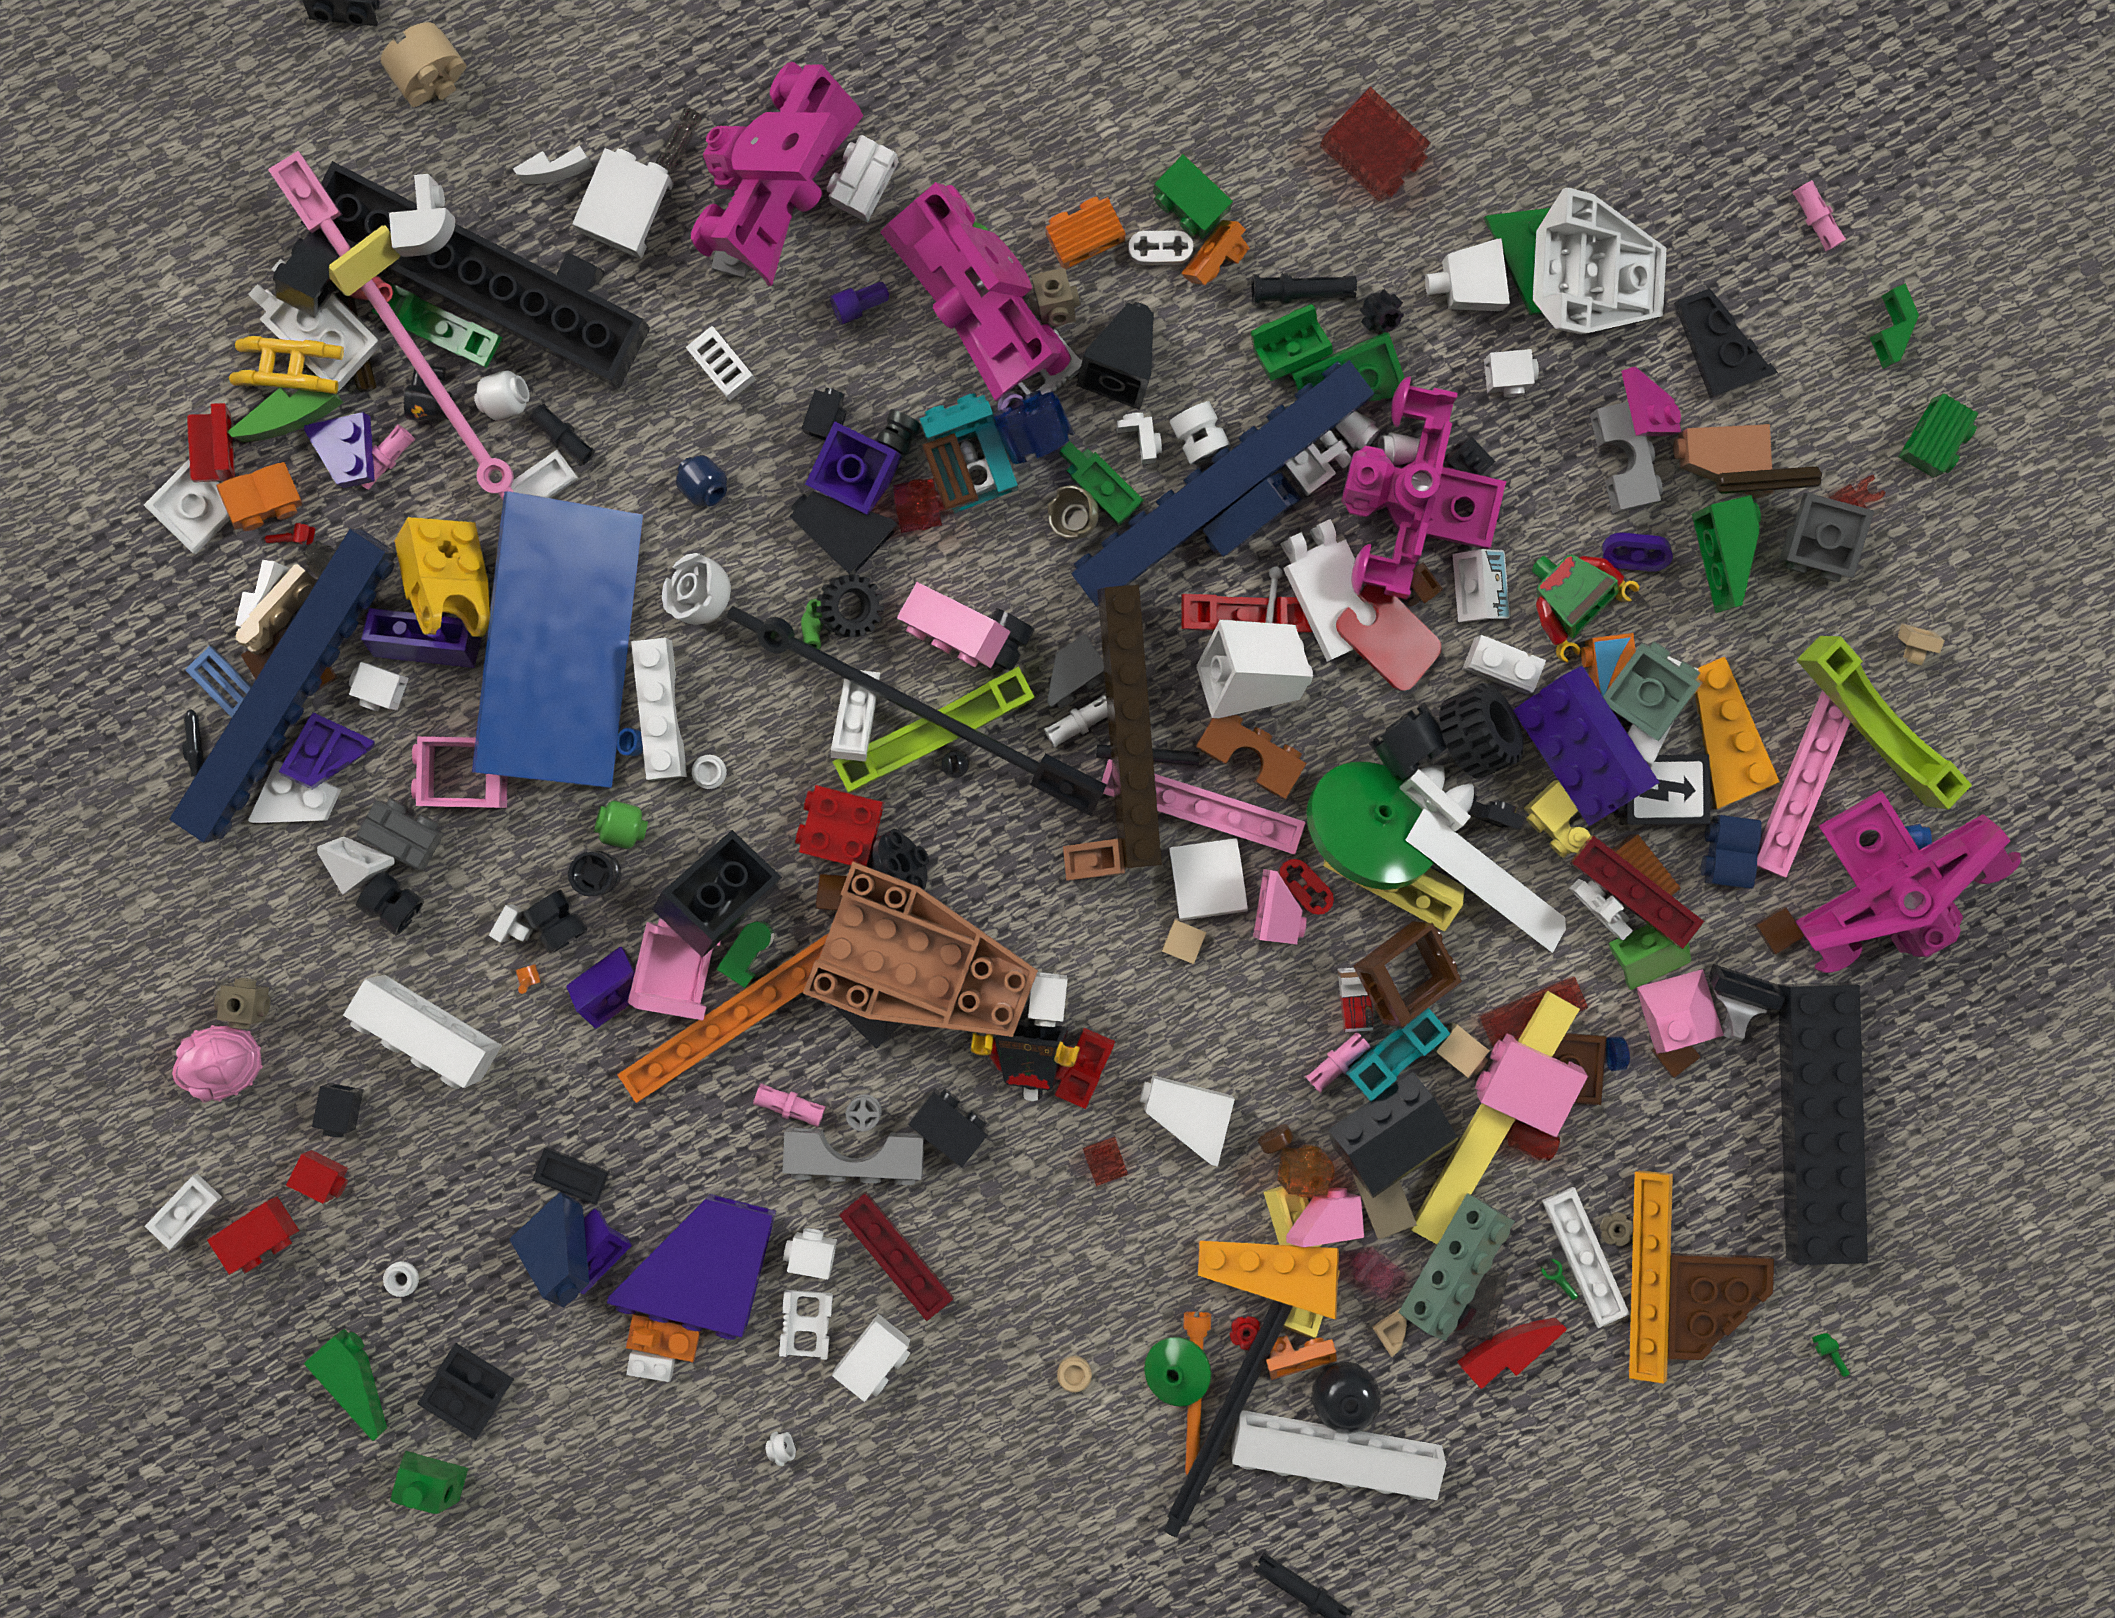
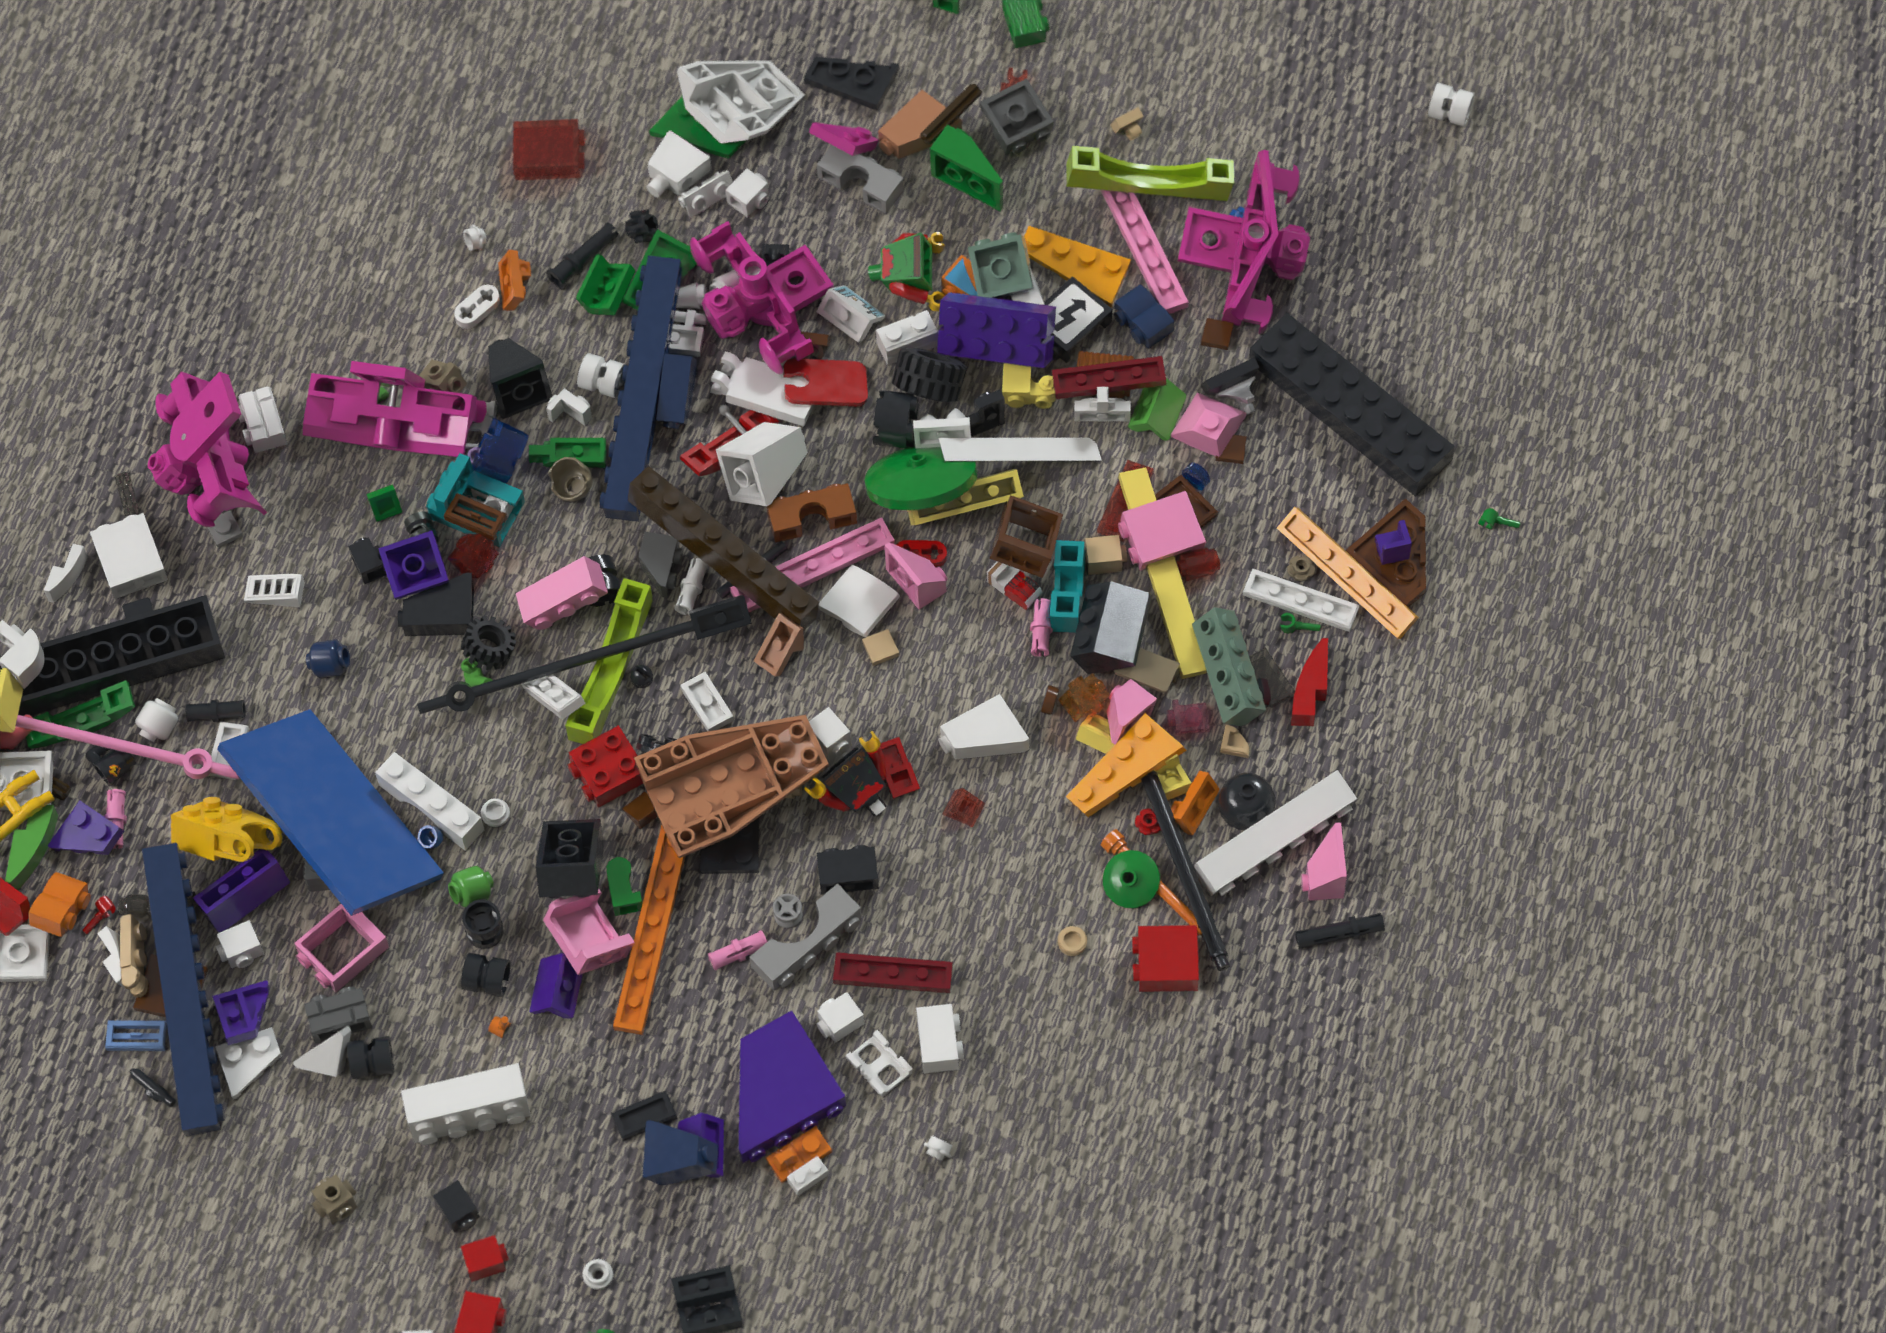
camera: 40 degrees left, 25 degrees down
bright pink head [172,1025,263,1103] -> none
white tile [489,904,533,942] -> none
white cylinder [662,553,731,625] -> none
dark purple piece [829,282,889,325] -> none
orange brick [1046,197,1126,270] -> none
green brick [1153,154,1233,239] -> none
dark purple plate [1602,532,1673,572] -> none
none -> green tile [366,484,403,522]
none -> white plate [464,225,487,251]
none -> white hinge [678,170,733,218]
none -> white plate [680,672,734,732]
none -> red brick [1132,925,1199,992]
none -> bright pink slope [1301,823,1347,900]
none -> dark purple panel [1375,520,1412,565]

